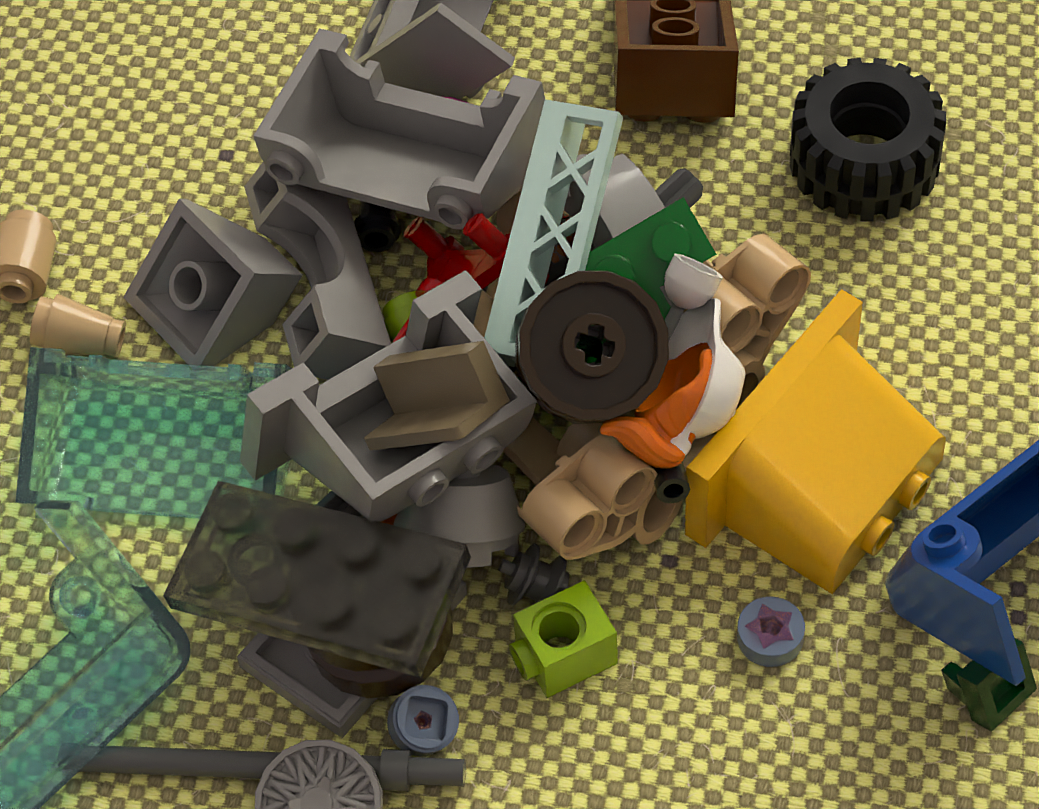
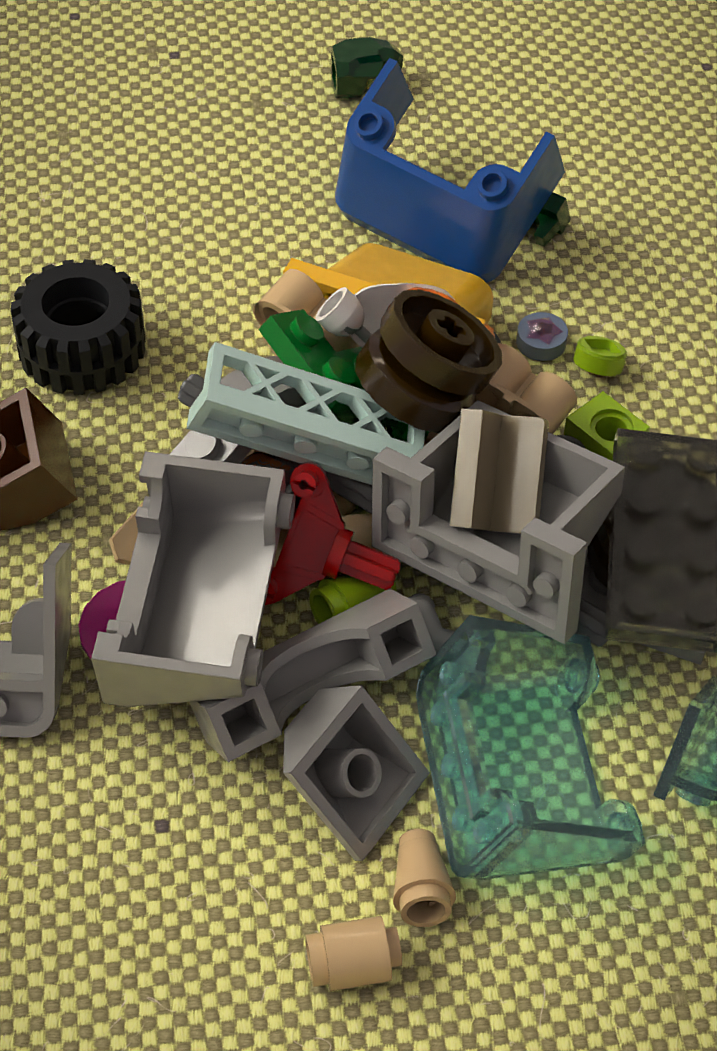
camera: 110 degrees left, 5 degrees down
none -> lime tile [573,336,627,377]

